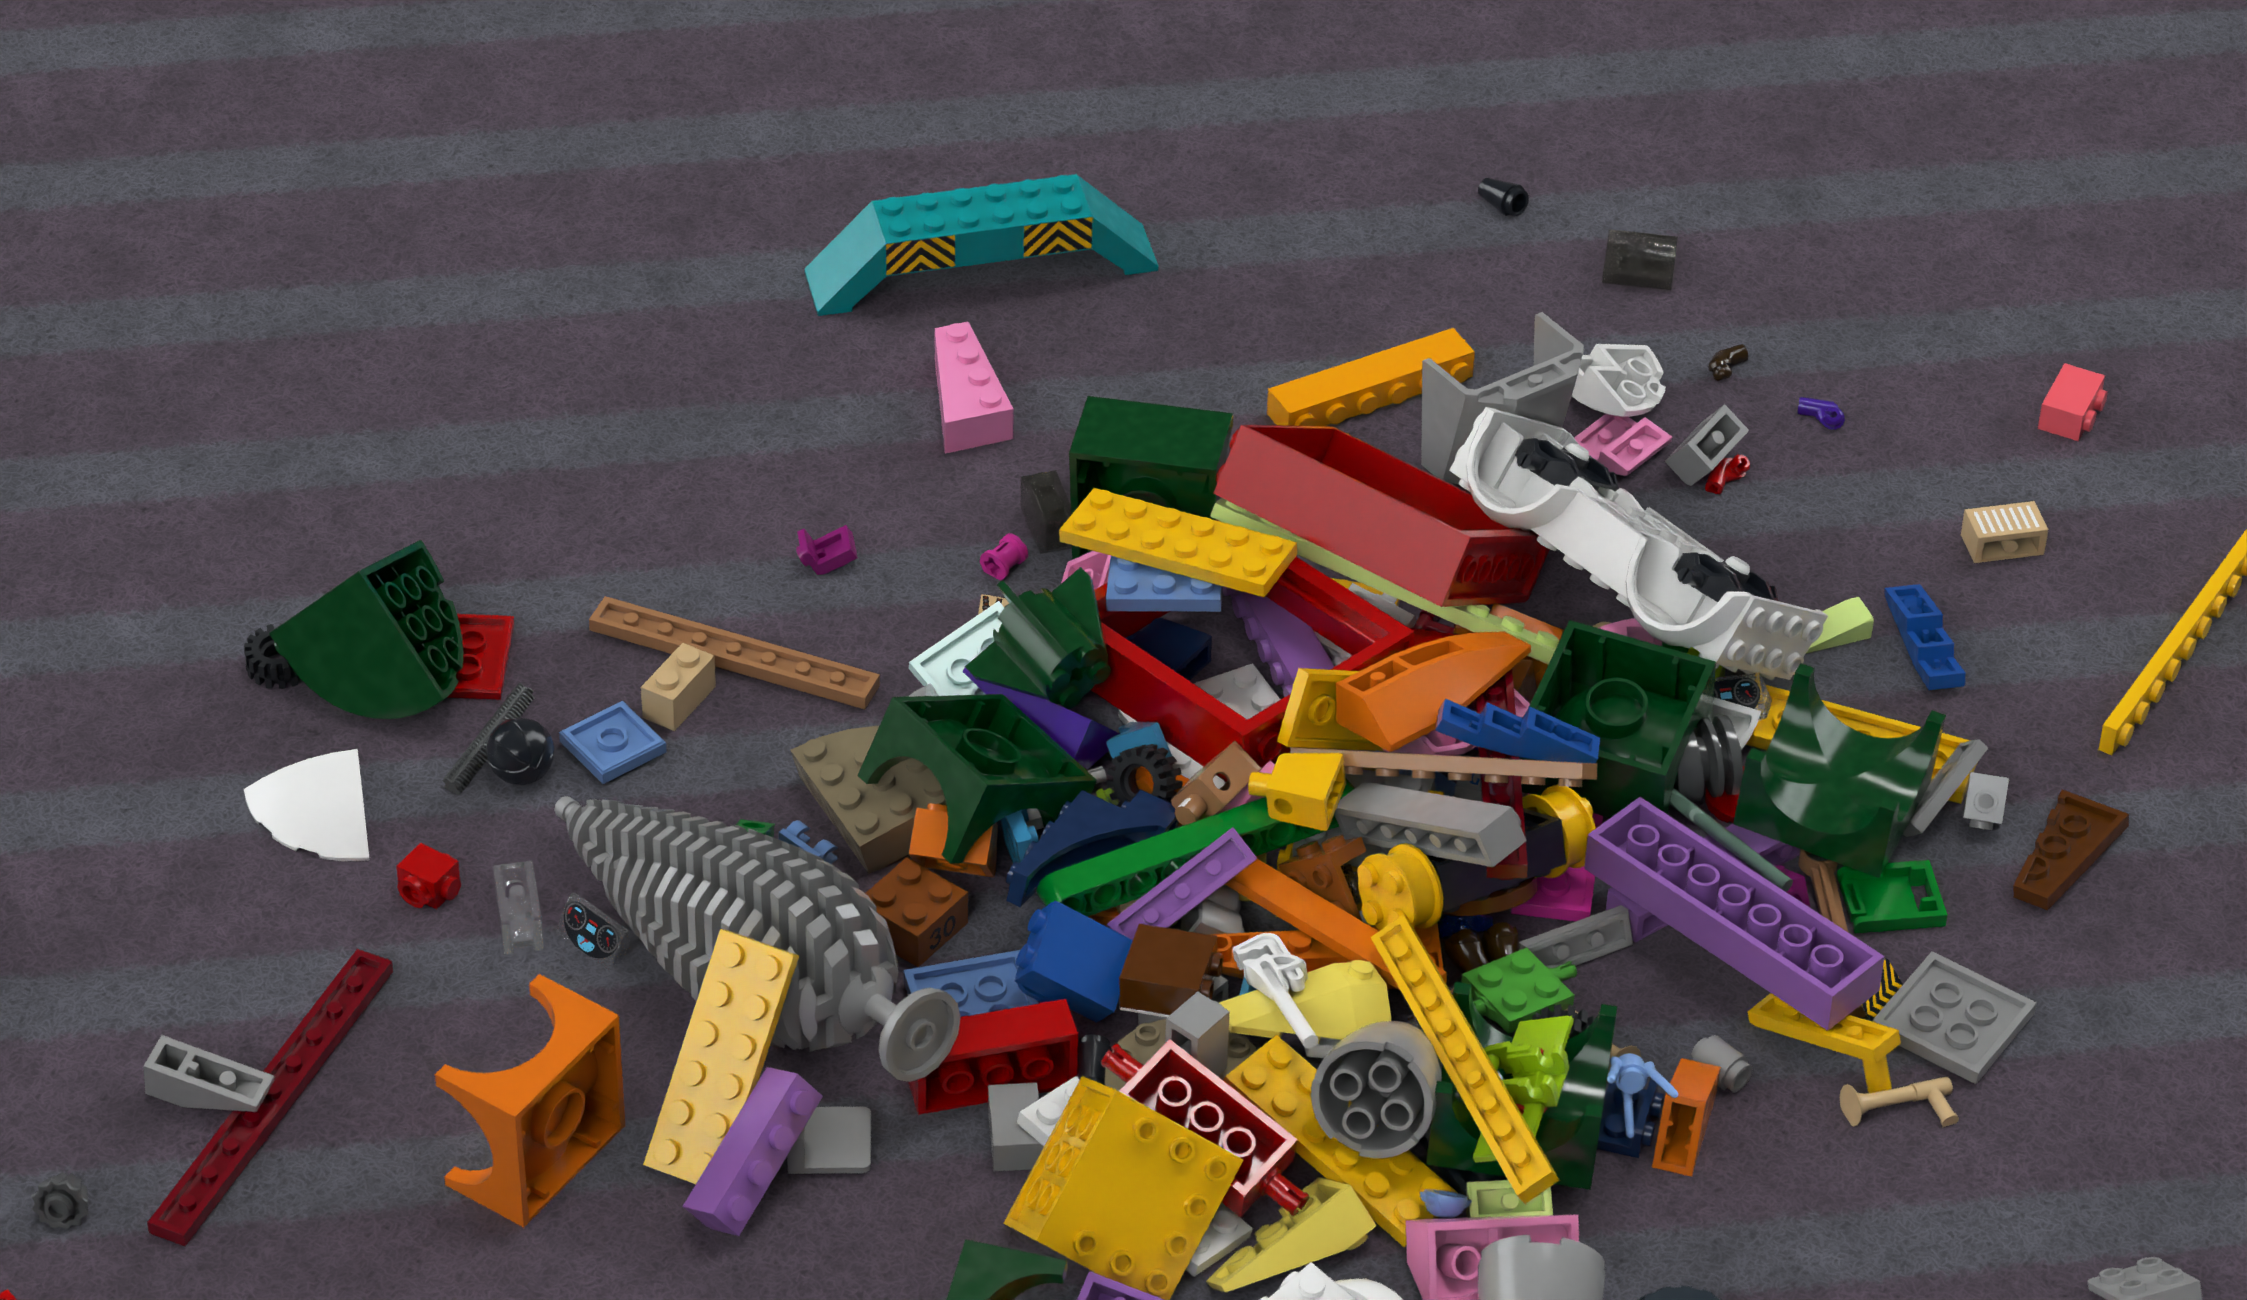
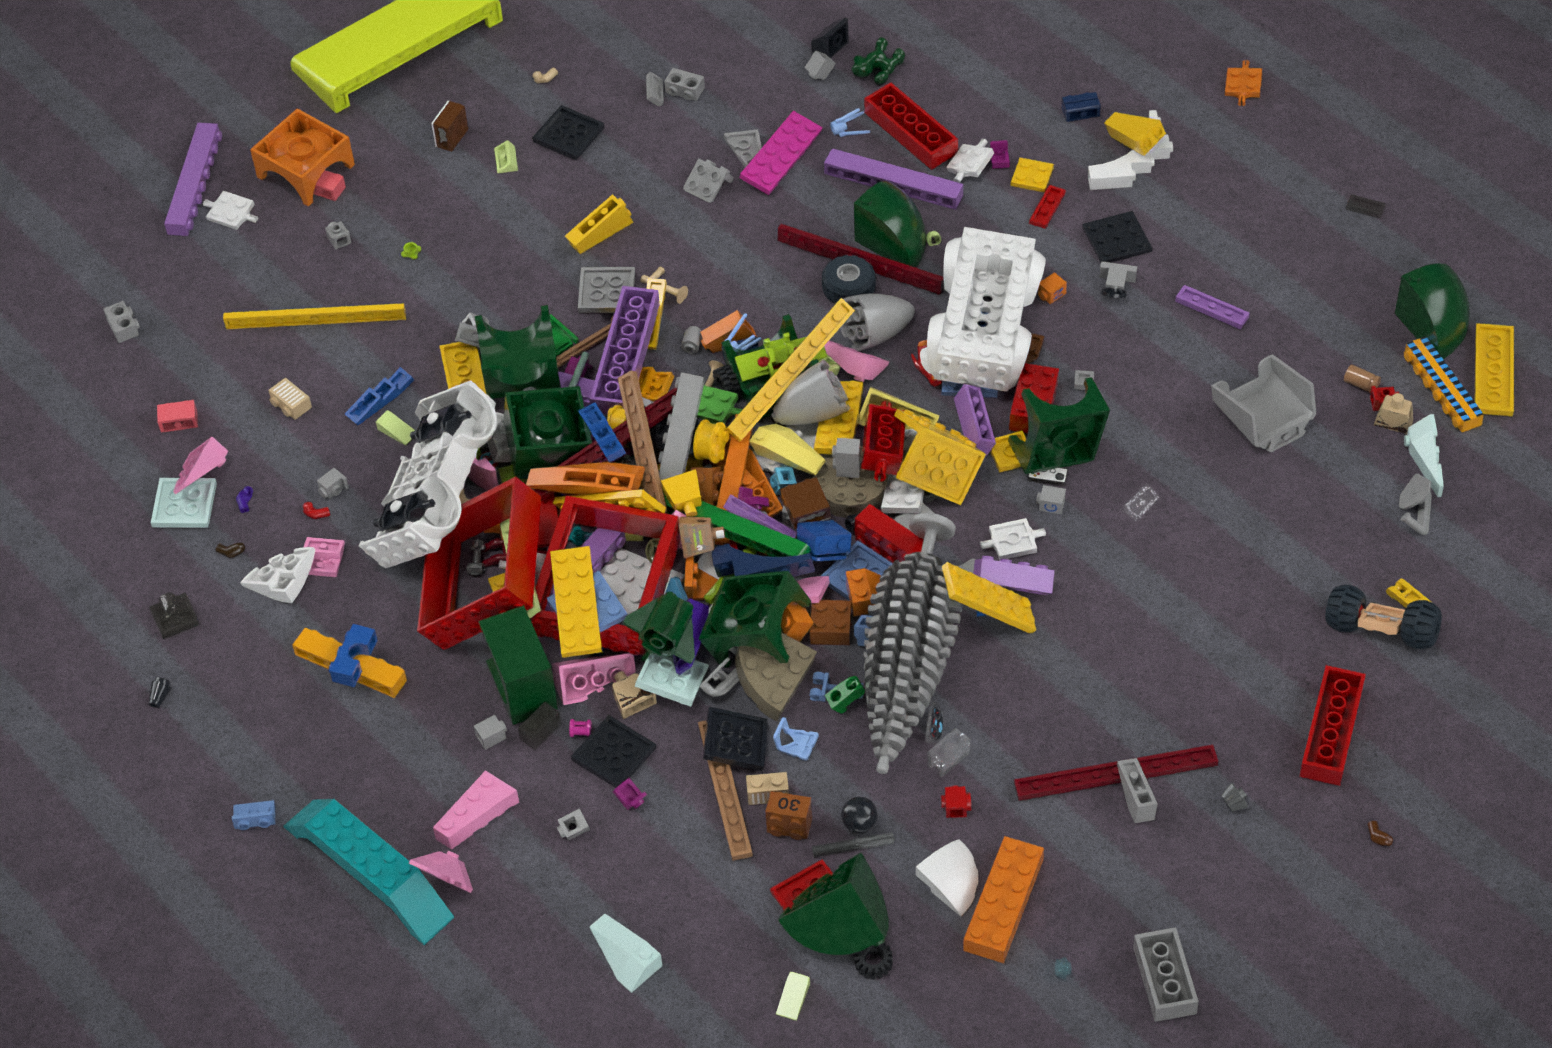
camera: 120 degrees left, 10 degrees up
orange piece [435,974,626,1228] -> none
medium blue plate [559,701,667,784] -> none
black tyre [1107,744,1183,807] -> none
white piece [1233,933,1319,1049] -> none
medium blue animal [1420,1189,1472,1218] -> none
light grey windscreen [1421,312,1584,484] -> none
light grey brick [1665,404,1749,486] -> none
reddish brown wing [2013,789,2129,911] -> none
none -> light aqua plate [151,478,217,528]
none -> bright pink wedge [173,437,228,494]
none -> medium blue bracket [232,800,275,830]
none -> light grey brick [317,468,349,499]
none -> blue arch [329,624,378,687]
none -> bright pink wedge [409,851,473,893]
none -> light grey brick [557,808,590,840]
none -> yellow slope [565,194,634,254]
none -> black plate [571,715,656,788]
none -> light aqua wedge [590,914,662,993]
none -> light orange slope [639,367,674,402]
none -> black plate [703,707,768,771]
none -> magenta bracket [738,487,769,510]
none -> dark orange brick [765,791,812,840]
none -> light blue piece [773,717,819,761]
none -> yellowish green slope [776,972,810,1021]
none -> bright pink slope [797,576,830,603]
none -> orange slope [846,568,881,616]
none -> orange brick [963,836,1044,963]
none -> white plate [980,518,1046,560]
none -> clear light blue plate [1055,957,1071,979]

